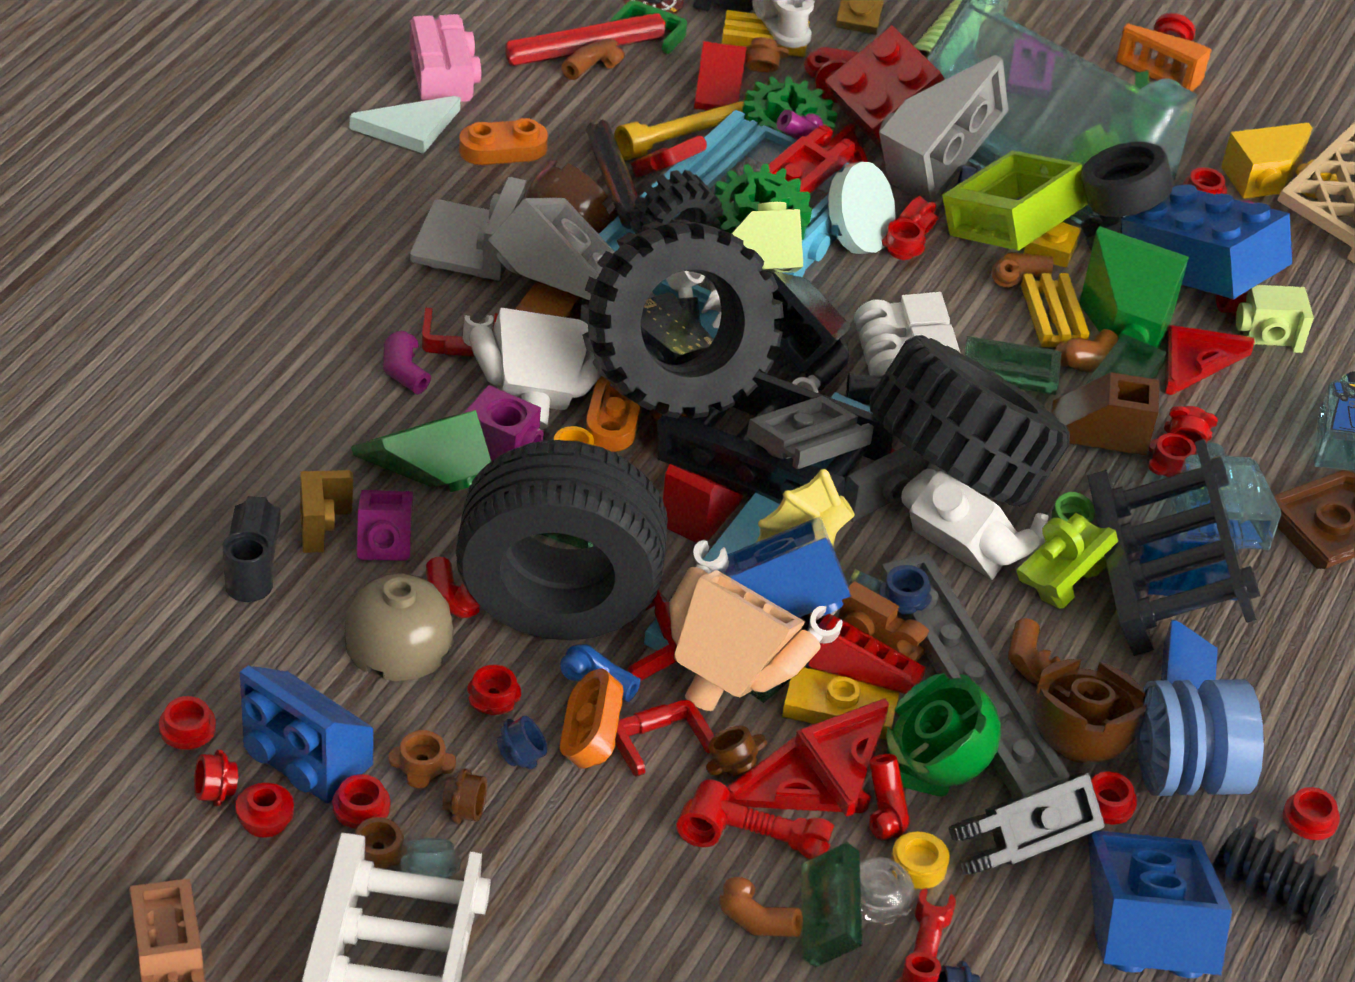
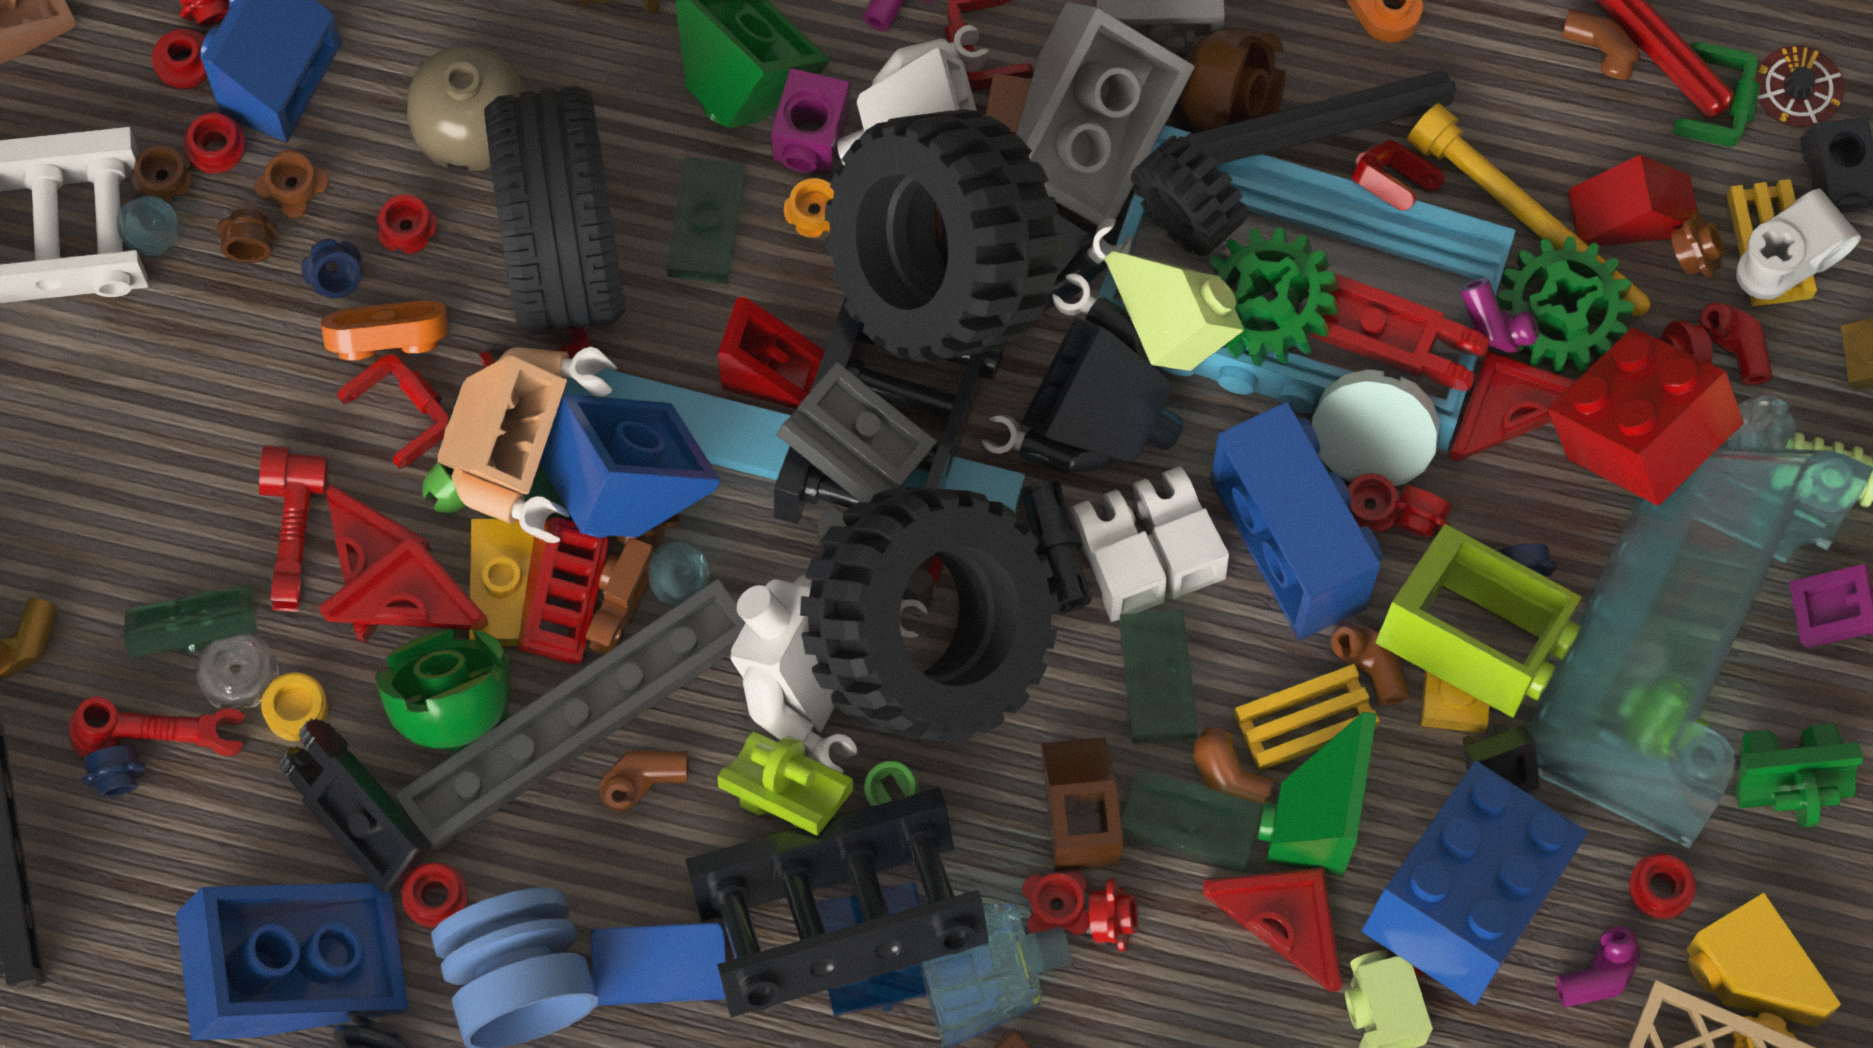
camera: 80 degrees right, 25 degrees up
magenta bracket [357,490,413,561] -> none
blue arm [560,644,641,702] -> none
reddish brown plate [706,725,767,776] -> none
dark orange arm [719,877,803,937] -> none
light yellow arm [755,469,855,546] -> none
red arm [869,754,910,840] -> none
light grey slope [879,55,1009,203] -> none
dark blue plate [880,565,932,614] -> none
reddish brown cylinder [1033,659,1147,763] -> none
black tyre [1081,141,1173,217] -> none
none -> bright green hinge [422,462,466,514]
none -> blue brick [1210,402,1382,641]

